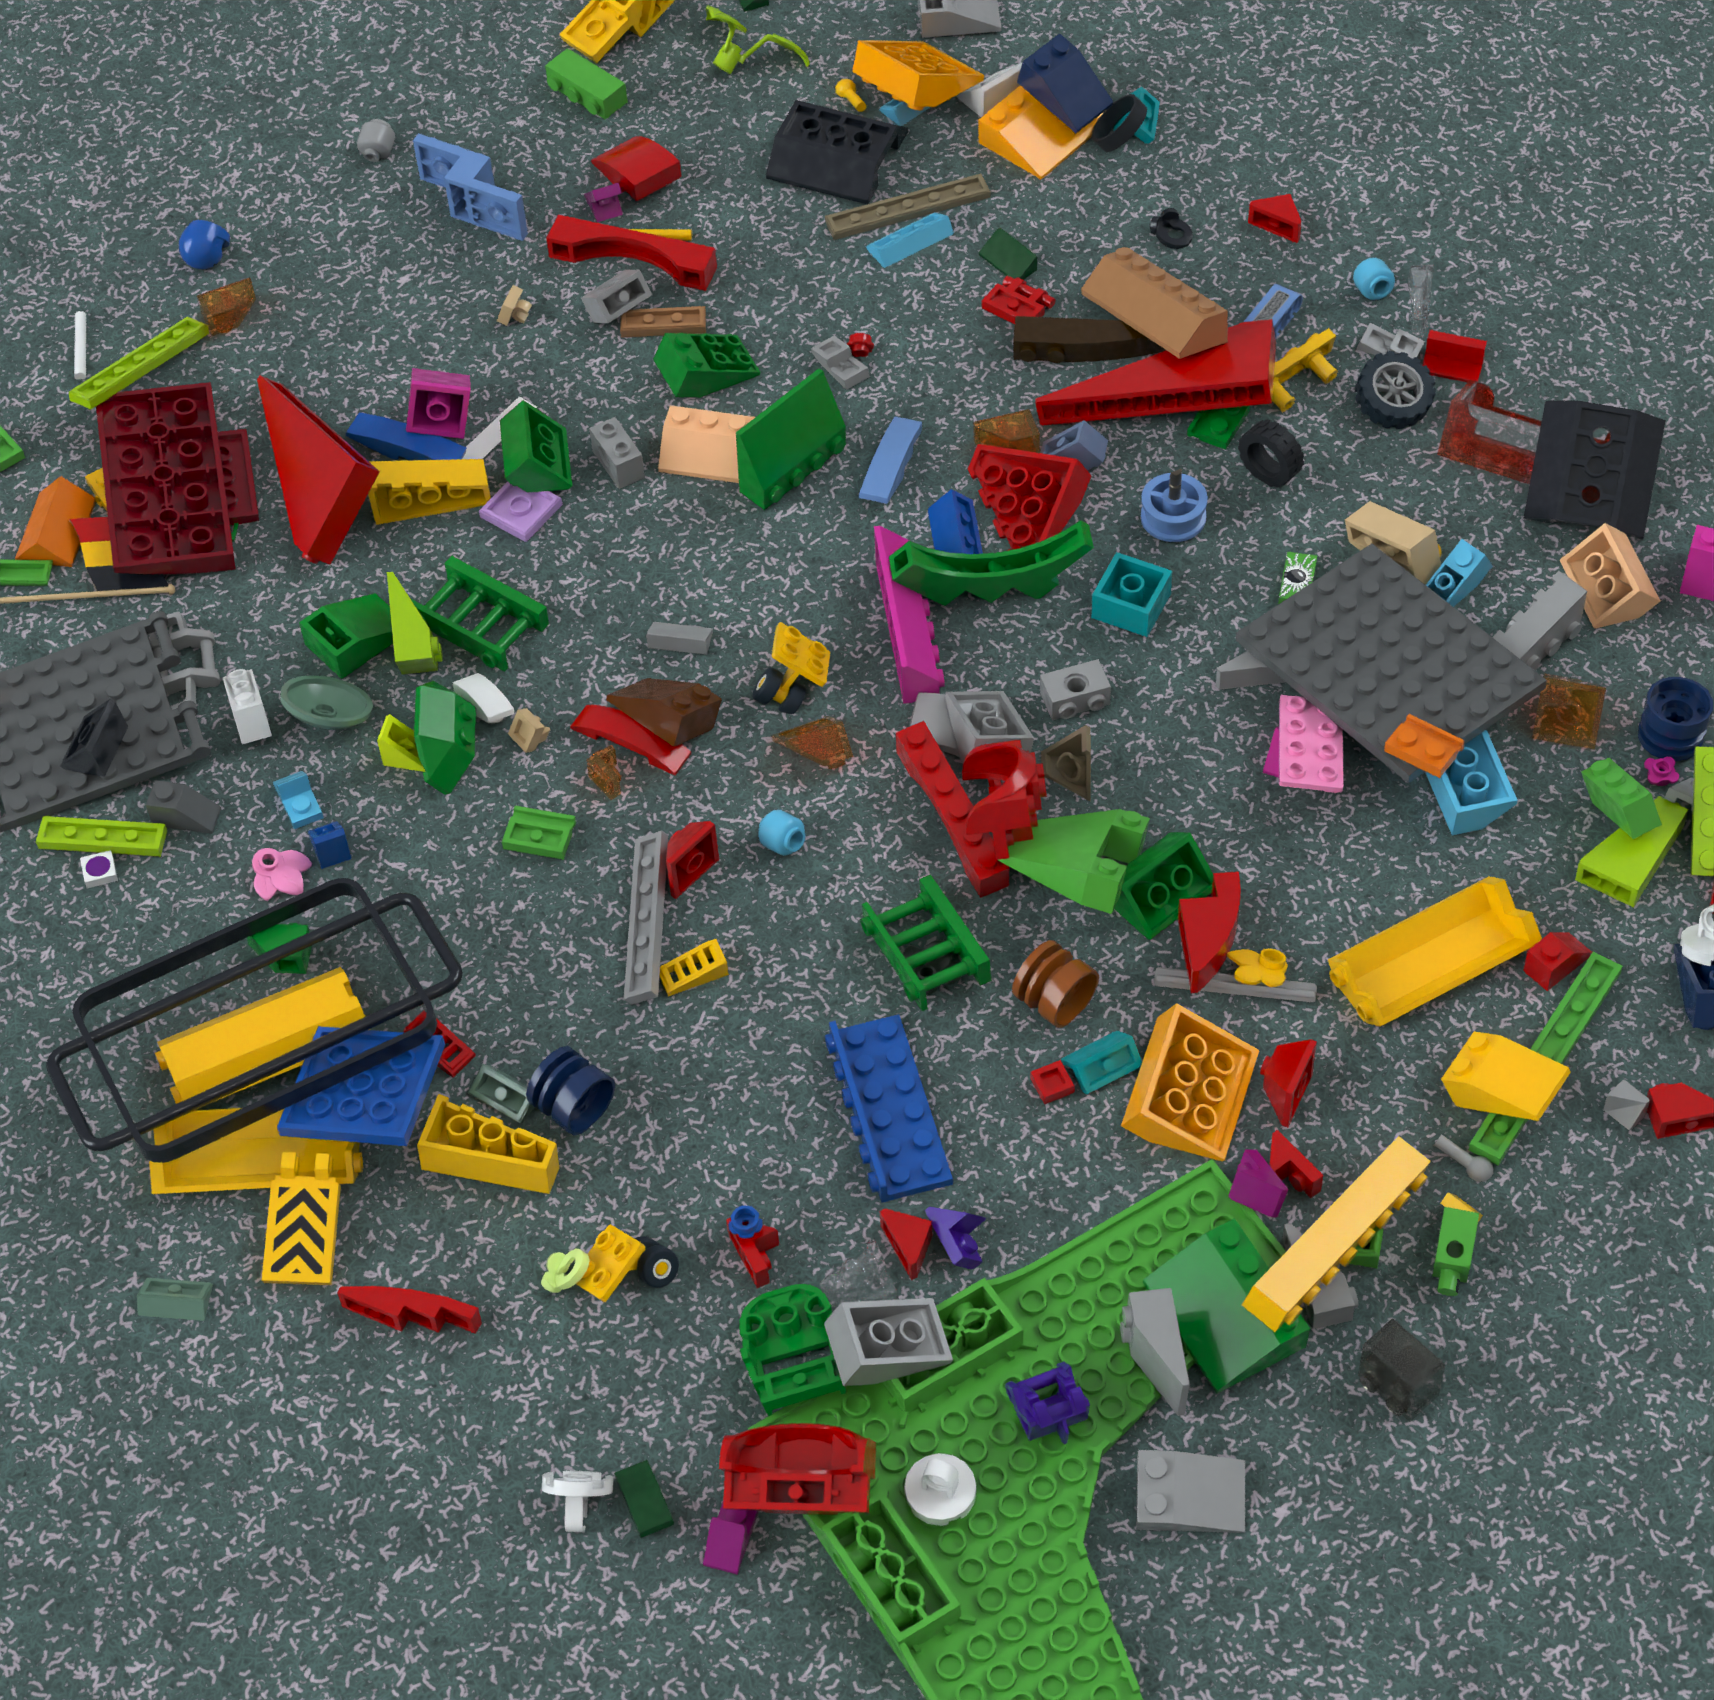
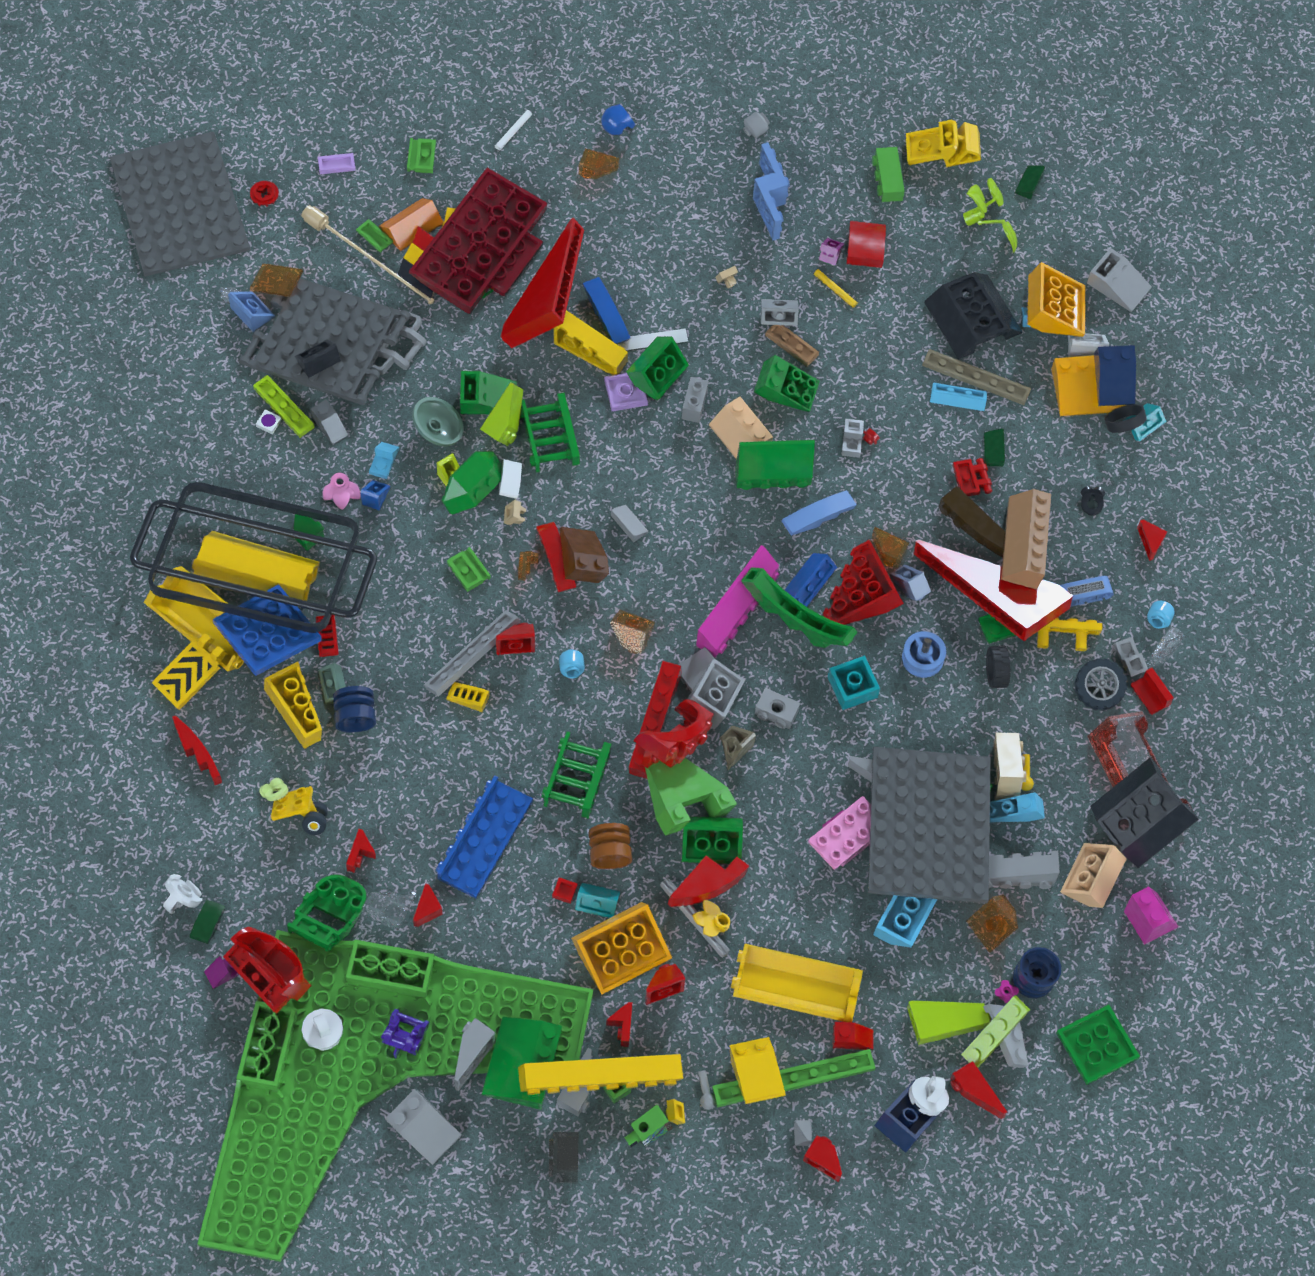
camera: 35 degrees right, 10 degrees up
lime tile [68,317,209,409] -> none
sand green slope [136,1278,213,1321] -> none
white slope [222,669,272,744] -> none
dark pink slope [406,368,471,439] -> none
red arch [546,215,717,291] -> none
blue plate [729,1205,763,1239] -> none
yellow plate [753,622,830,714] -> none
light grey slope [824,1298,953,1386] -> none
yellow bar [835,79,866,112] -> none
dark purple slope [925,1207,986,1270] -> none
magenta slope [1228,1149,1288,1218] -> none
tile [1278,552,1317,604] -> none
orange plate [1384,714,1465,778] -> none
bright green brick [1581,758,1662,839] -> none

